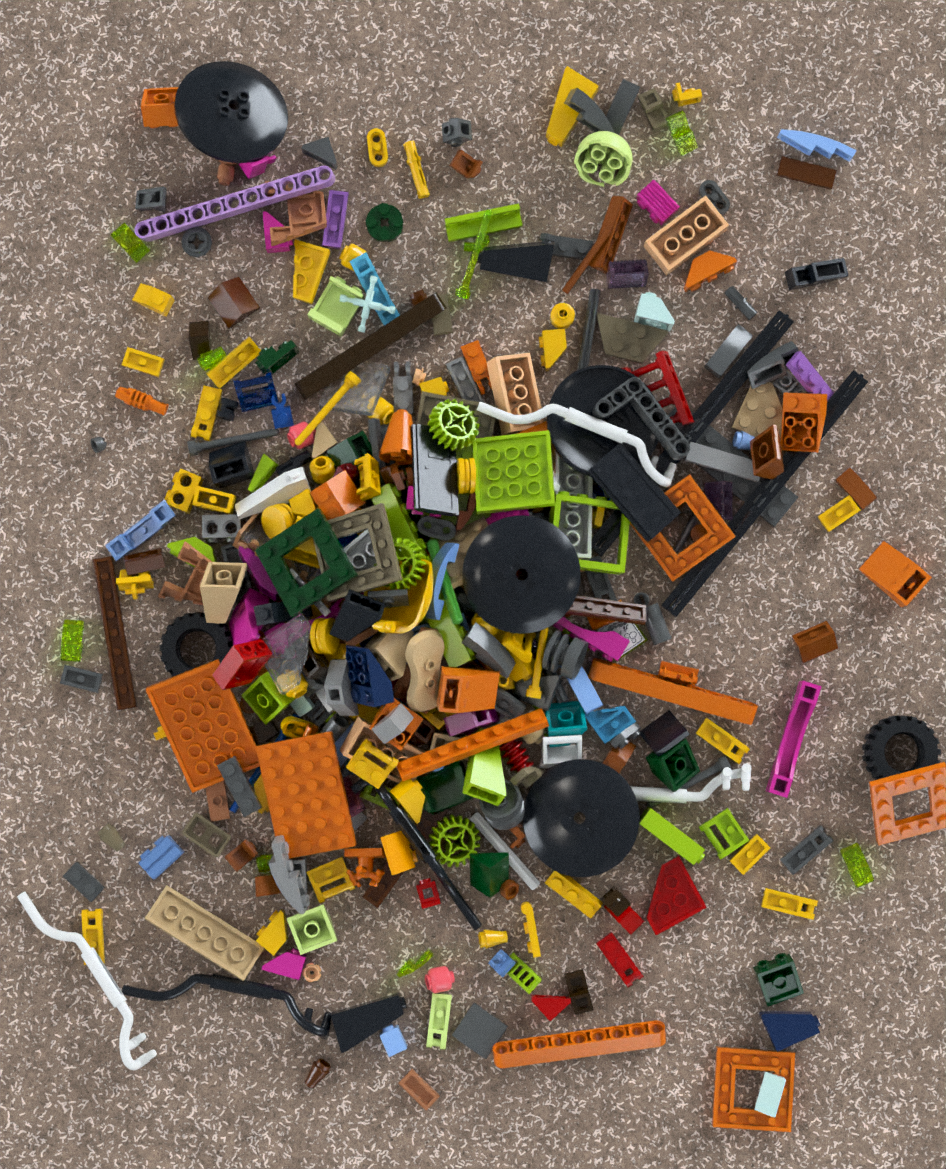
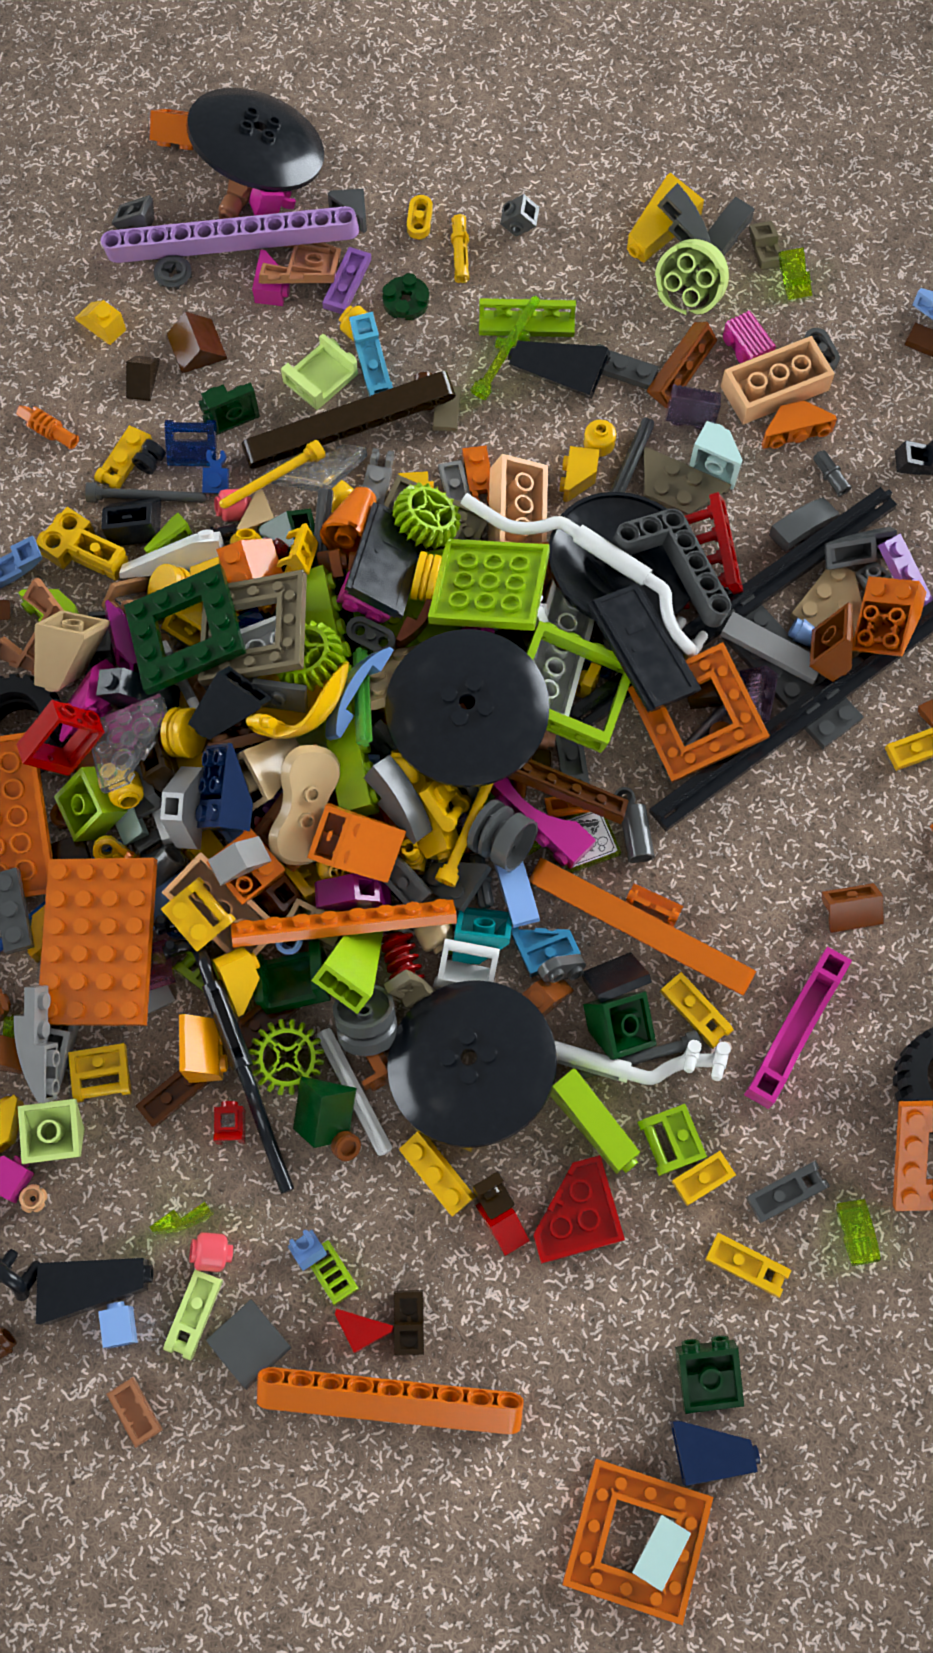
camera: 15 degrees right, 15 degrees down
clear neon green slope [110,222,150,263] -> none
yellow plate [122,347,165,377] -> none
clear neon green cone [197,346,226,371] -> none
light grey brick [202,514,243,543] -> none
yellow plate [206,337,261,389] -> none
yellow wing [293,239,331,304] -> none
light aqua piece [340,276,396,333] -> none
orange piece [344,848,386,887] -> none
light nougat plate [412,368,426,387] -> none
dark orange bracket [449,150,483,179] -> none
yellow cone [478,929,508,949] -> none
yellow plate [521,901,541,958] -> none
dark orange bar [562,227,612,294] -> none
red plate [596,932,644,988] -> none
yellow bracket [672,82,702,107] -> none

